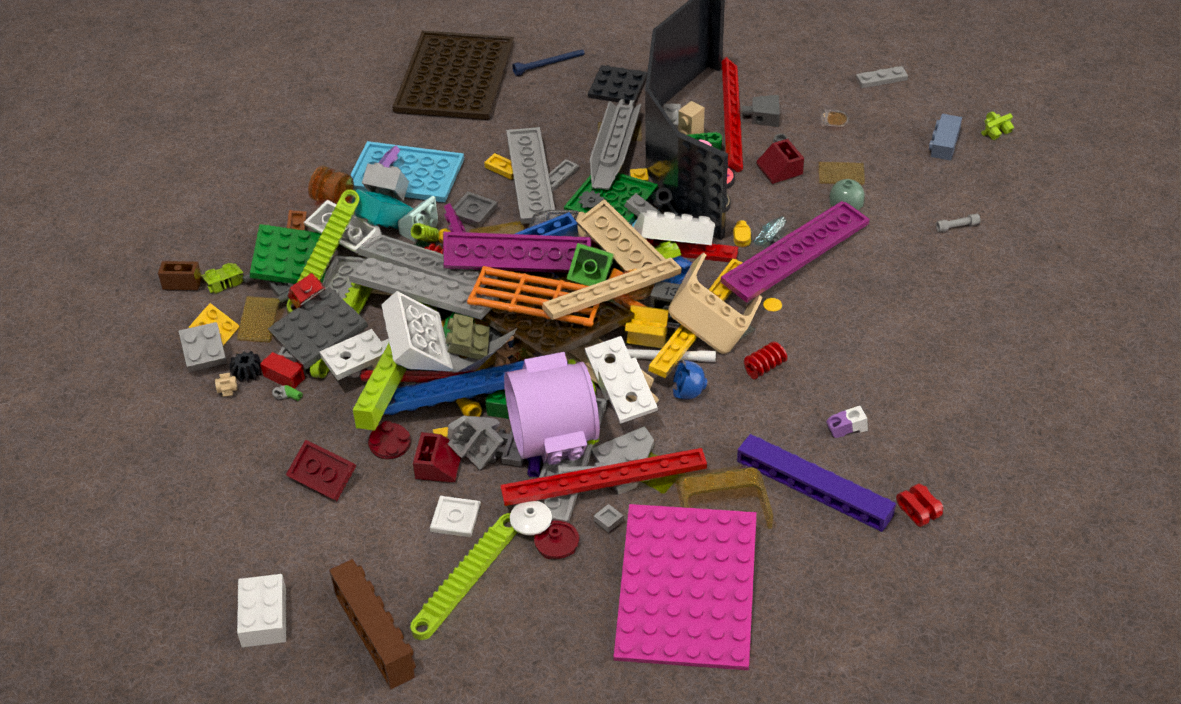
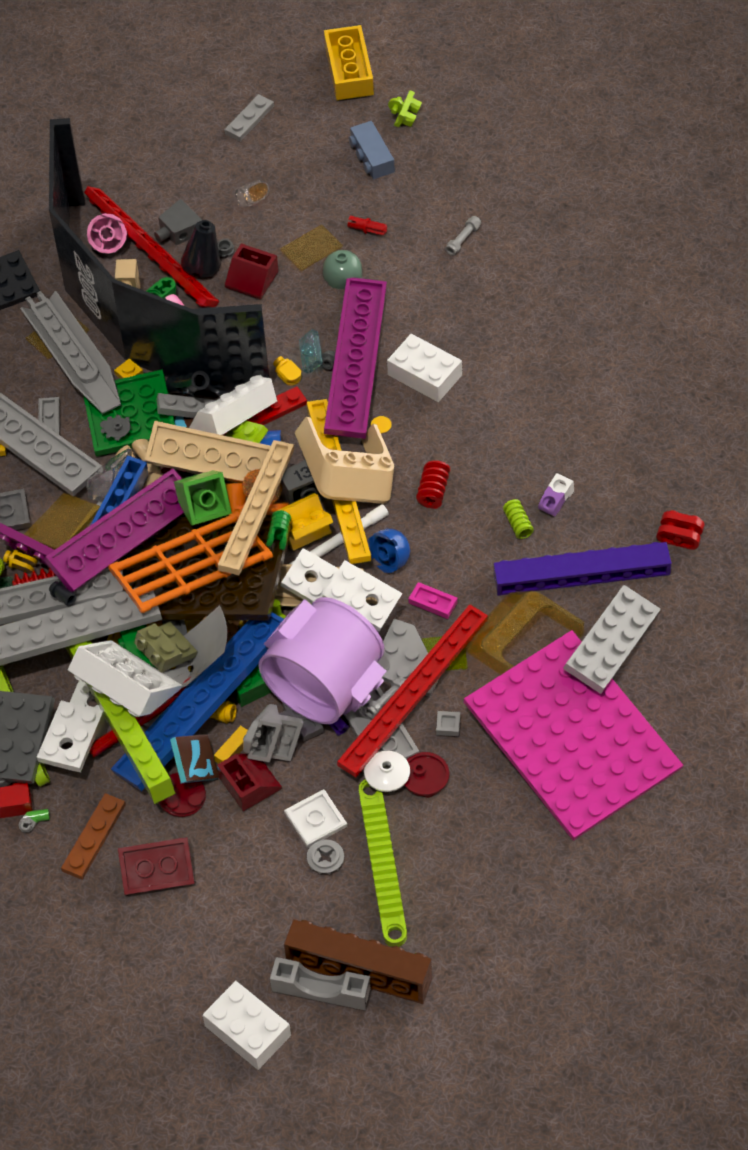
camera: 40 degrees left, 10 degrees up
none -> black pin [49,581,77,606]
none -> dark orange plate [61,793,126,880]
none -> bright pink cylinder [87,213,127,254]
none -> tile [170,734,219,783]
none -> black cone [181,220,221,278]
none -> green hinge [266,510,291,550]
none -> light grey arch [270,957,371,1010]
none -> light grey gear [307,840,344,875]
none -> yellow brick [324,25,374,100]
none -> red axle [347,215,387,236]
none -> white brick [387,334,462,402]
none -> dark pink plate [408,582,458,619]
none -> lime piece [503,499,534,539]
none -> light grey plate [563,585,660,694]

